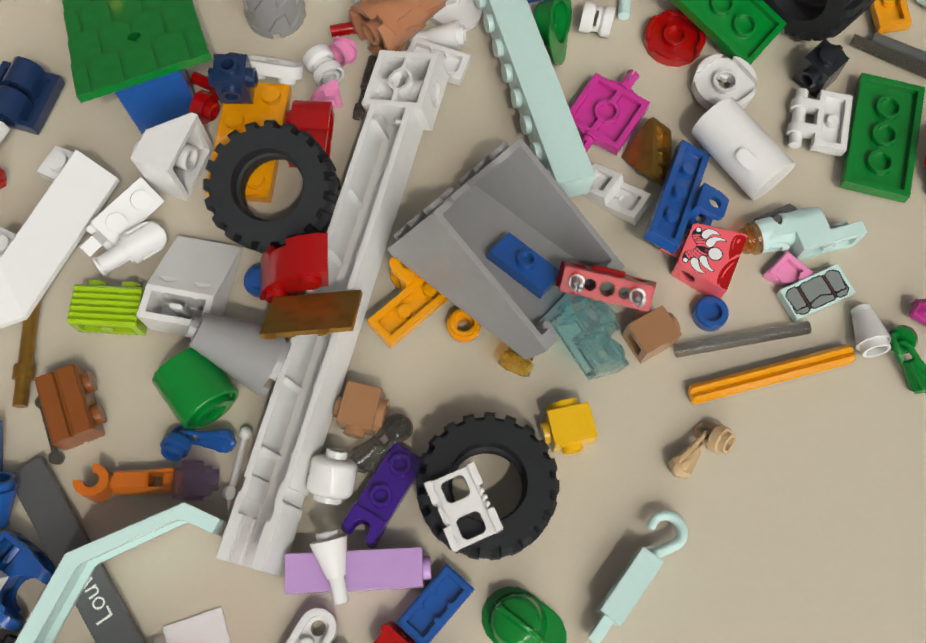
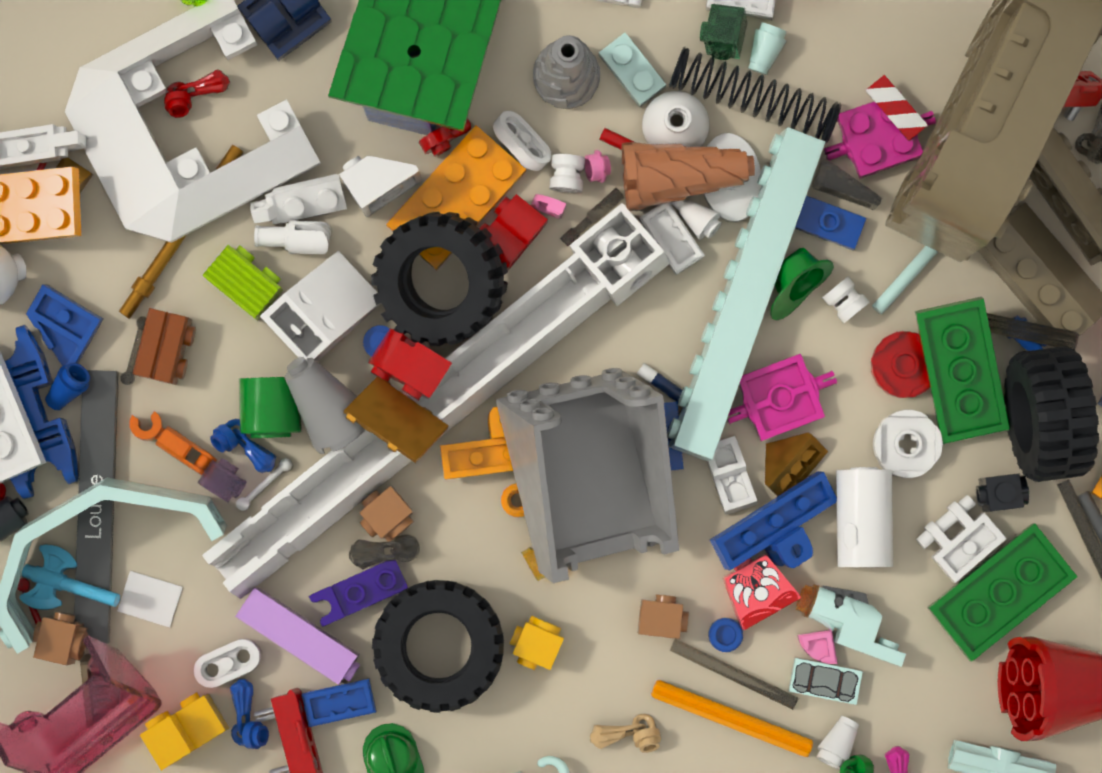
camera: 30 degrees right, 15 degrees up
dark blue brick [208,52,258,104] -> none
white head [306,448,358,505] -> none
white cone [309,529,349,605] -> none
white piece [424,462,503,552] -> none
blue plate [487,232,559,299] -> none
clear light blue plate [550,297,629,380] -> none
piece [555,260,657,312] -> none

